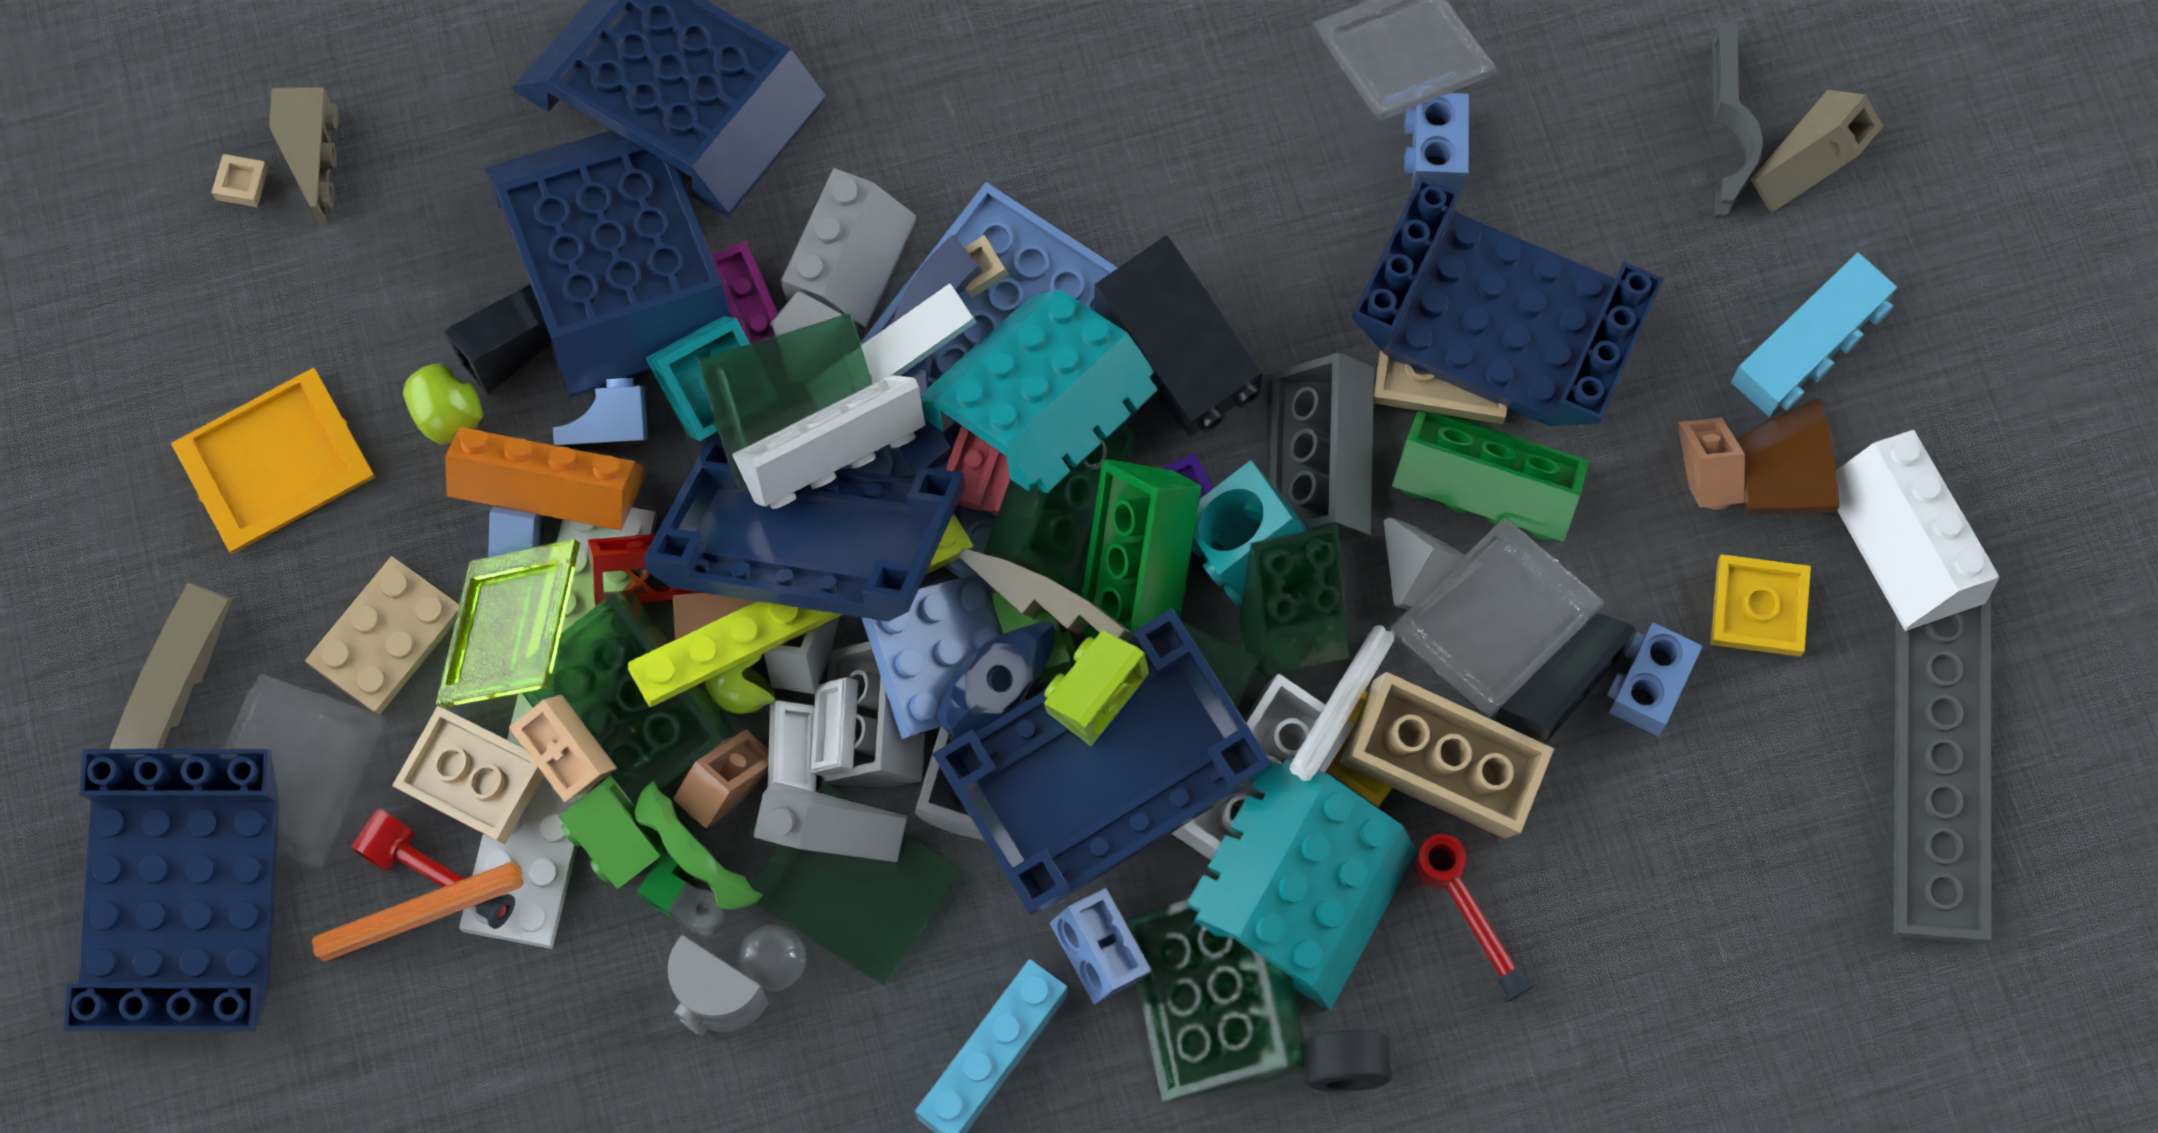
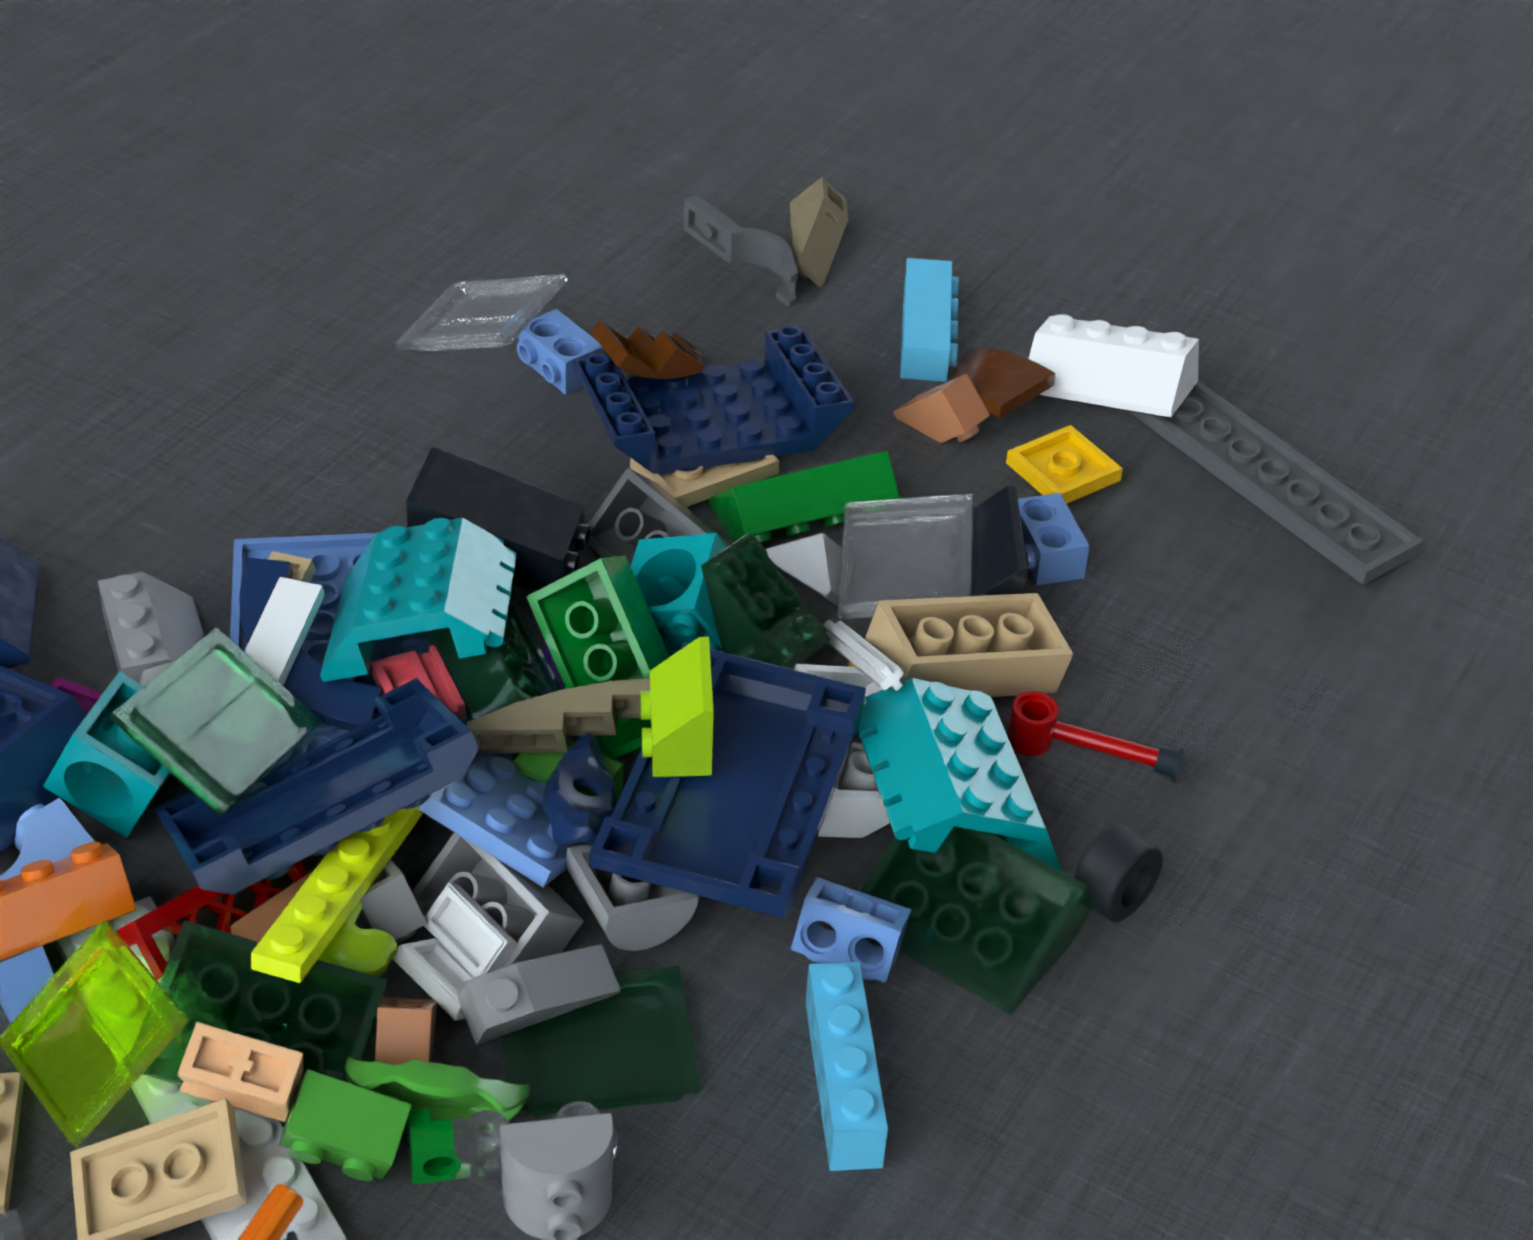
camera: 45 degrees left, 30 degrees down
white slope [732,375,925,509] -> none
none -> reddish brown slope [591,320,705,379]

